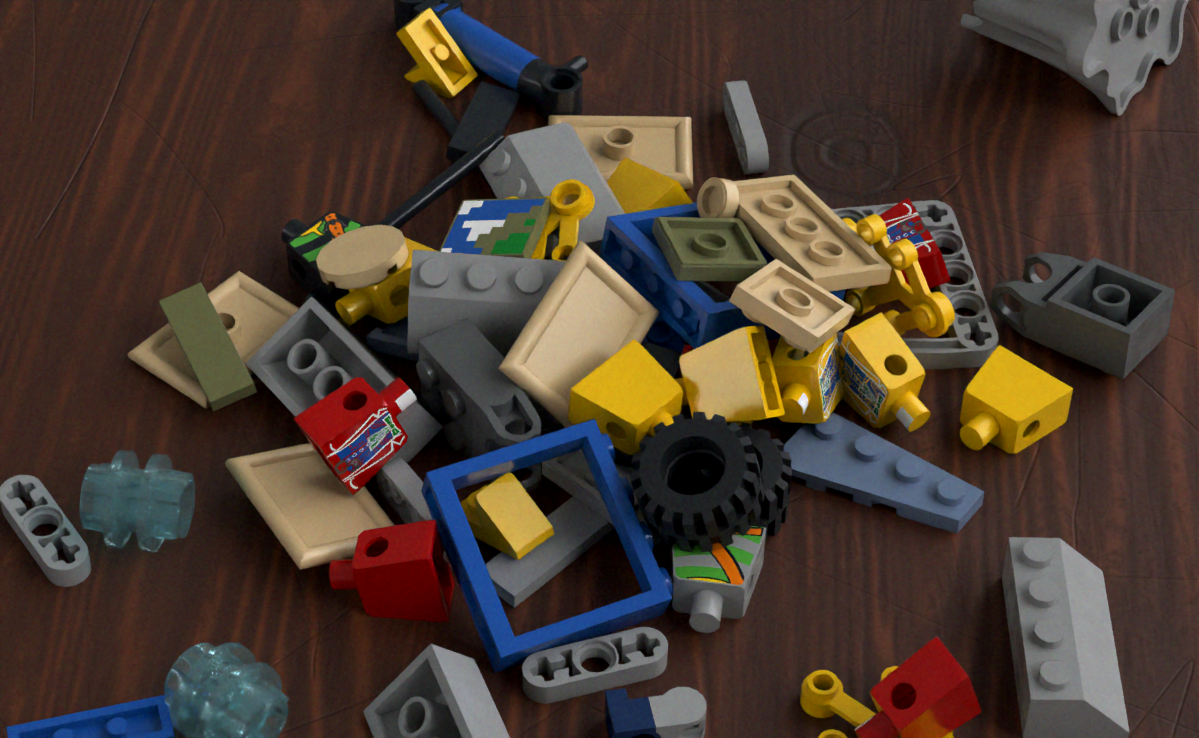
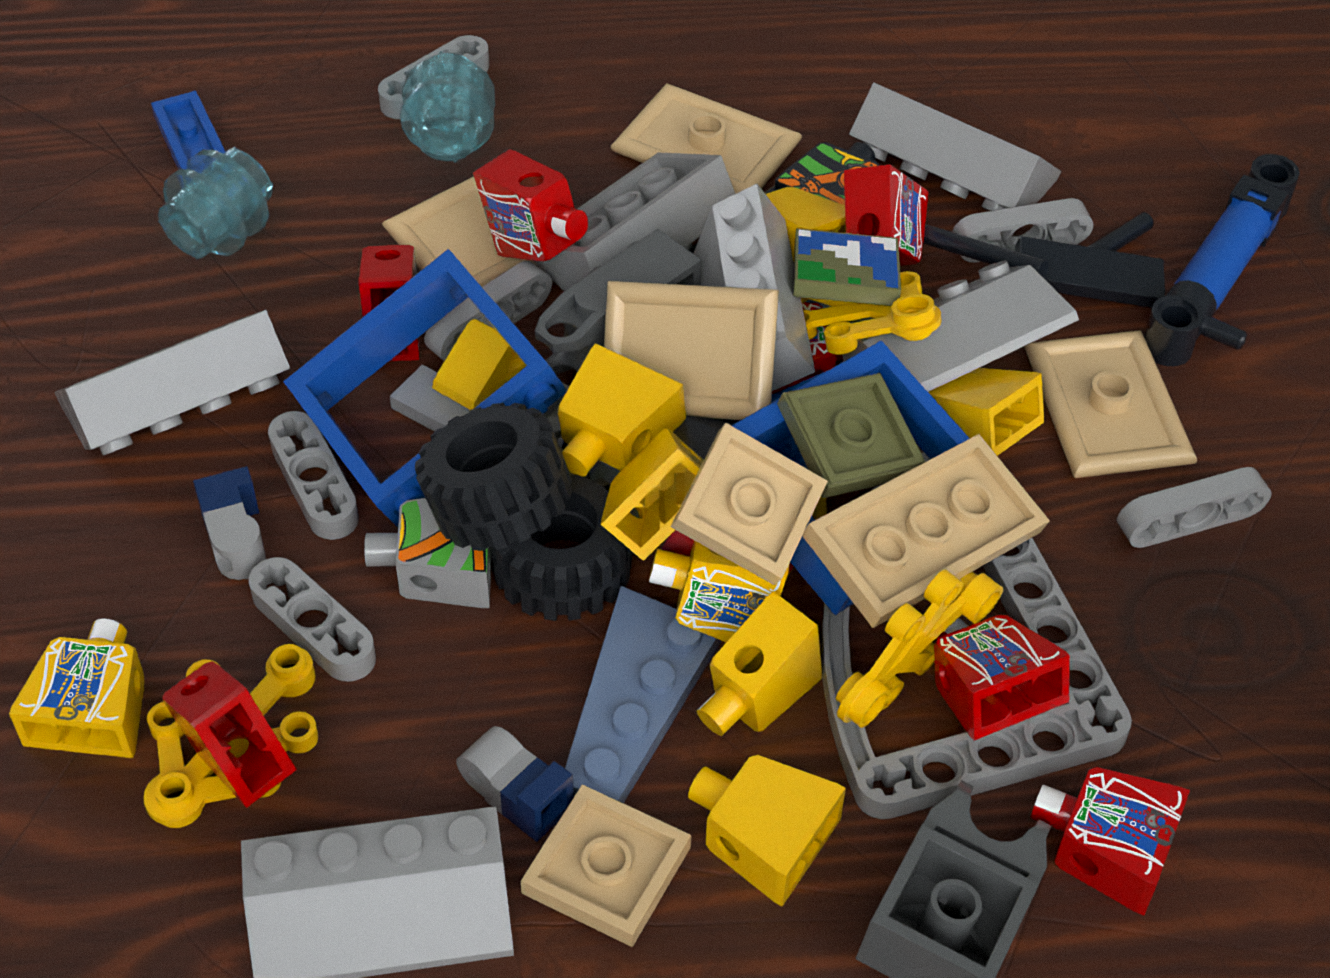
camera: 80 degrees right, 5 degrees up
olive tile [159,282,257,412] -> none
tan tile [316,225,409,290] -> none
yellow slope [396,8,478,99] -> none
tan tile [697,177,739,218] -> none
none -> light grey beam [249,557,376,682]
none -> leg [456,726,574,842]
none -> tan plate [521,785,691,947]
none -> red torso [844,164,928,266]
none -> light grey slope [849,82,1061,211]
none -> light grey beam [952,198,1093,262]
none -> red torso [1030,767,1190,916]

